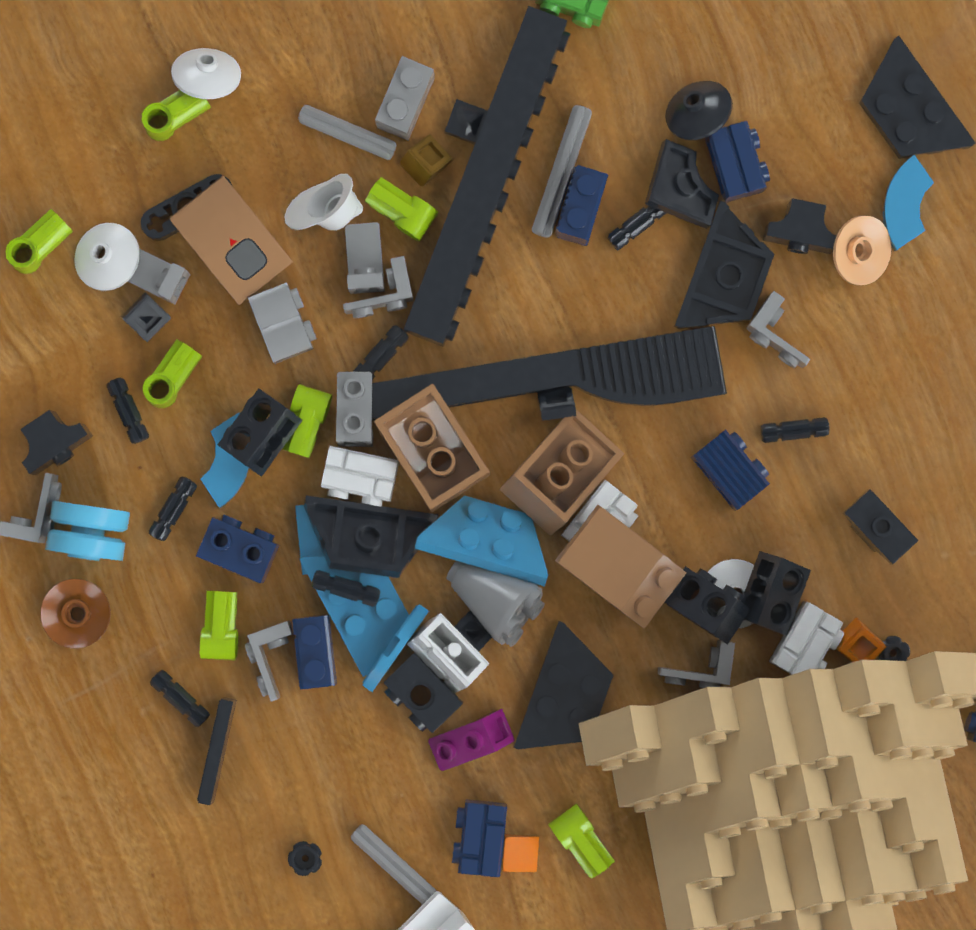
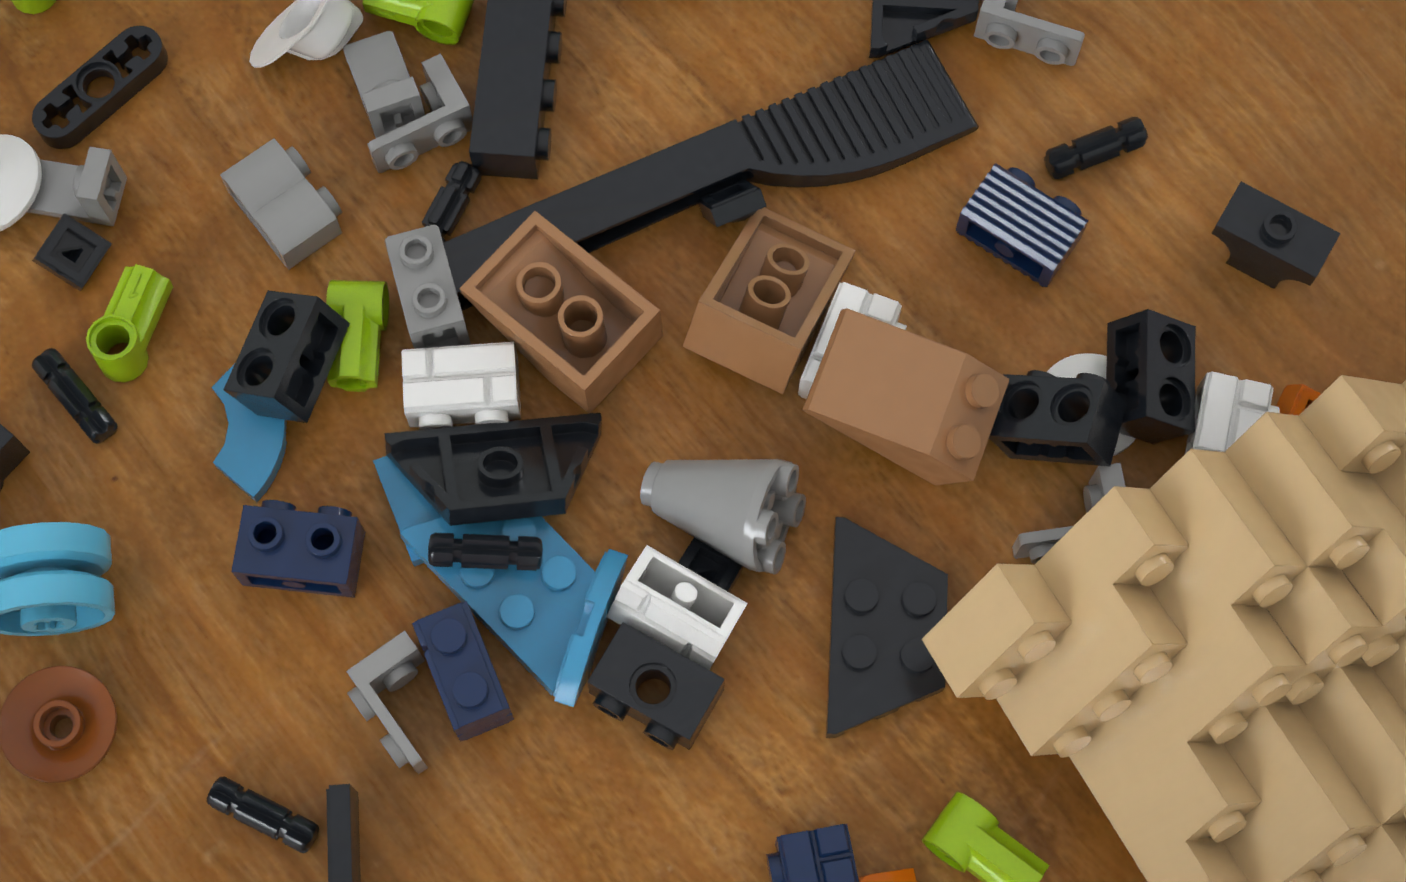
camera: 15 degrees left, 15 degrees down
black axle [149,476,197,541] -> none
medium nougat slope [169,176,293,305] -> none
lime piece [200,591,238,660] -> none
dark azure wing [415,495,548,586] -> none
magenta bracket [428,709,515,771] -> none

